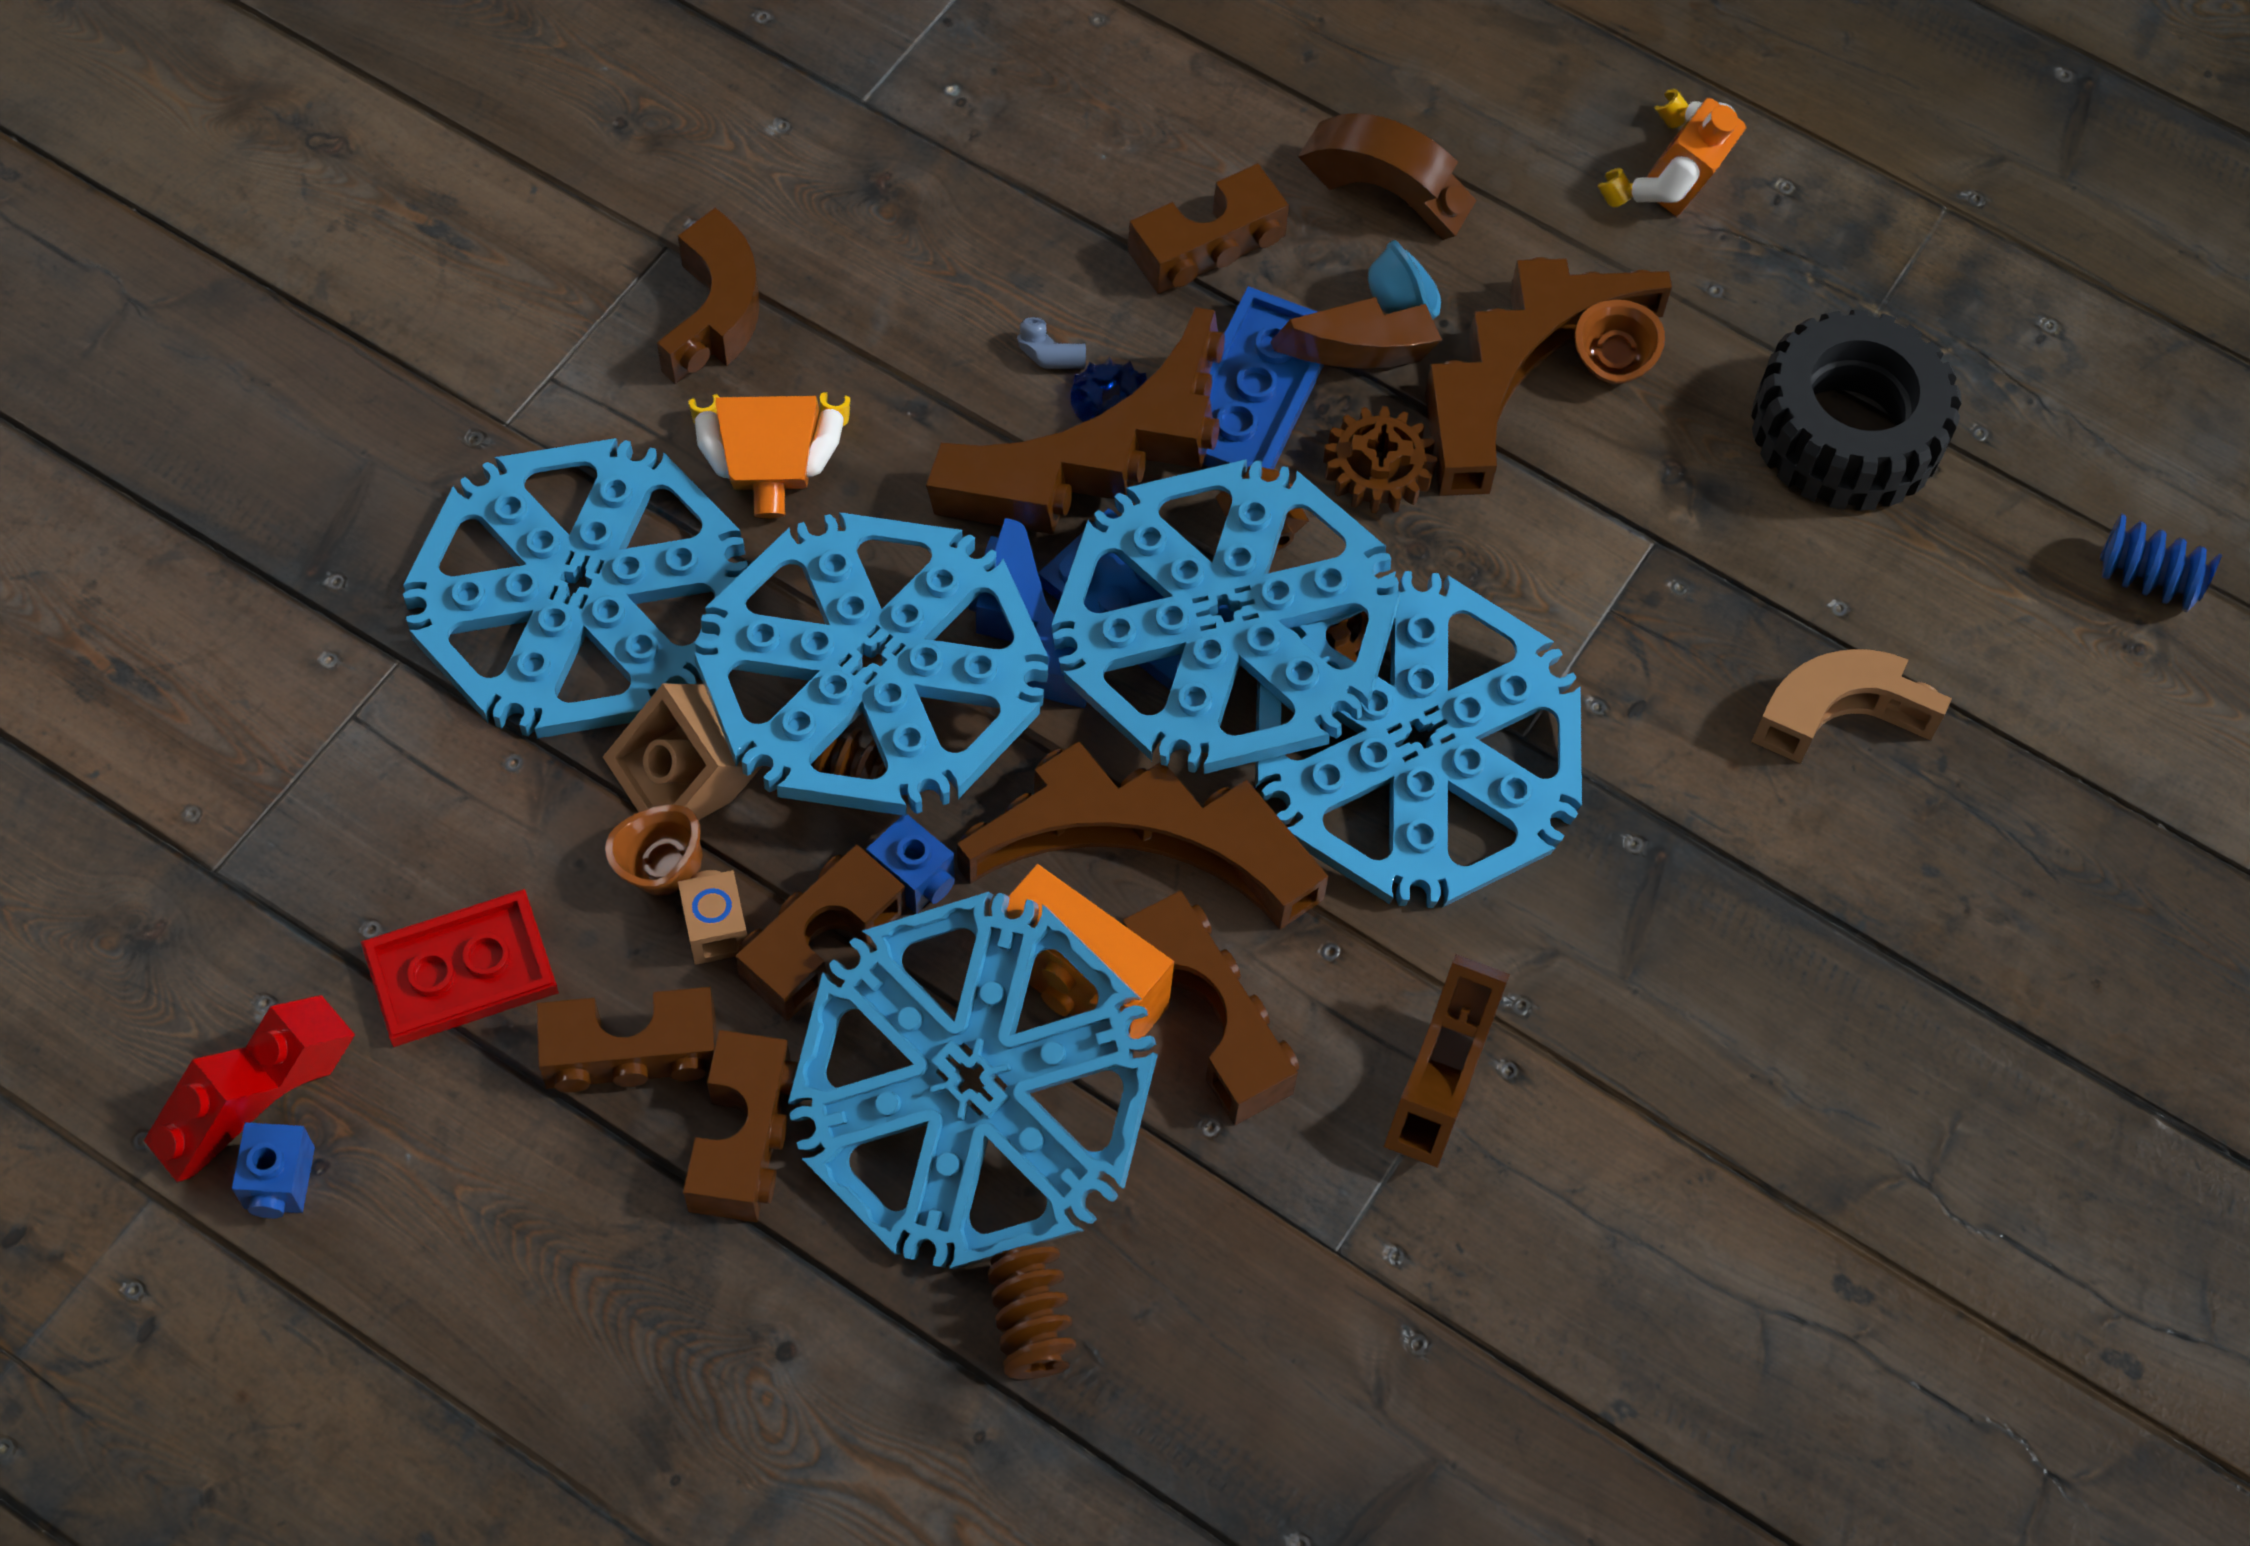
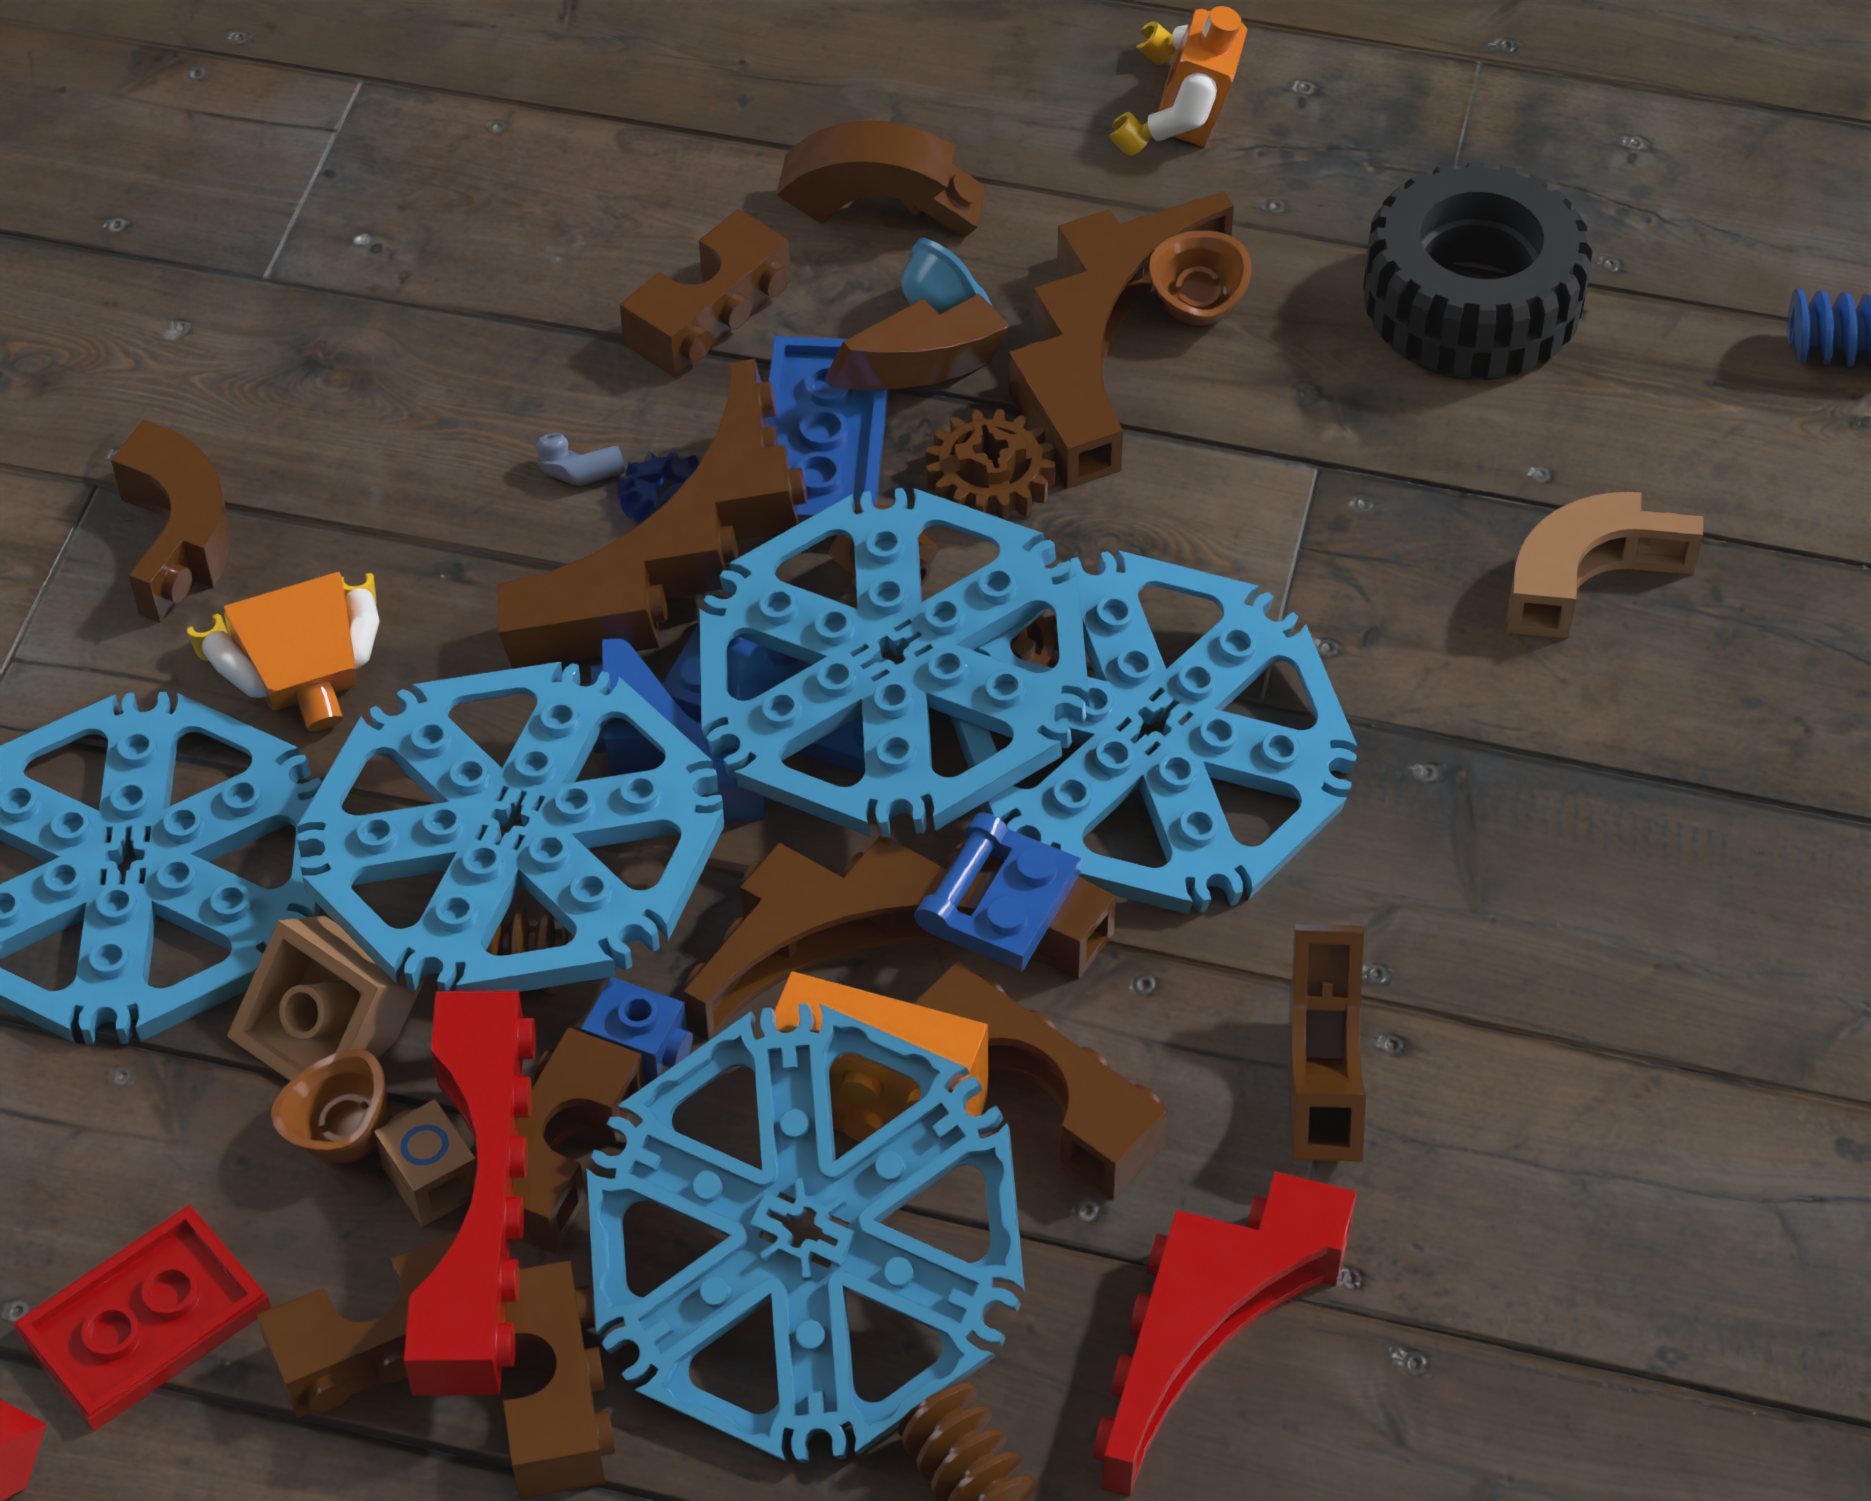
camera: 15 degrees left, 10 degrees down
none -> red arch [404,991,536,1396]
none -> blue plate [914,813,1081,971]
none -> red arch [1093,1172,1357,1496]

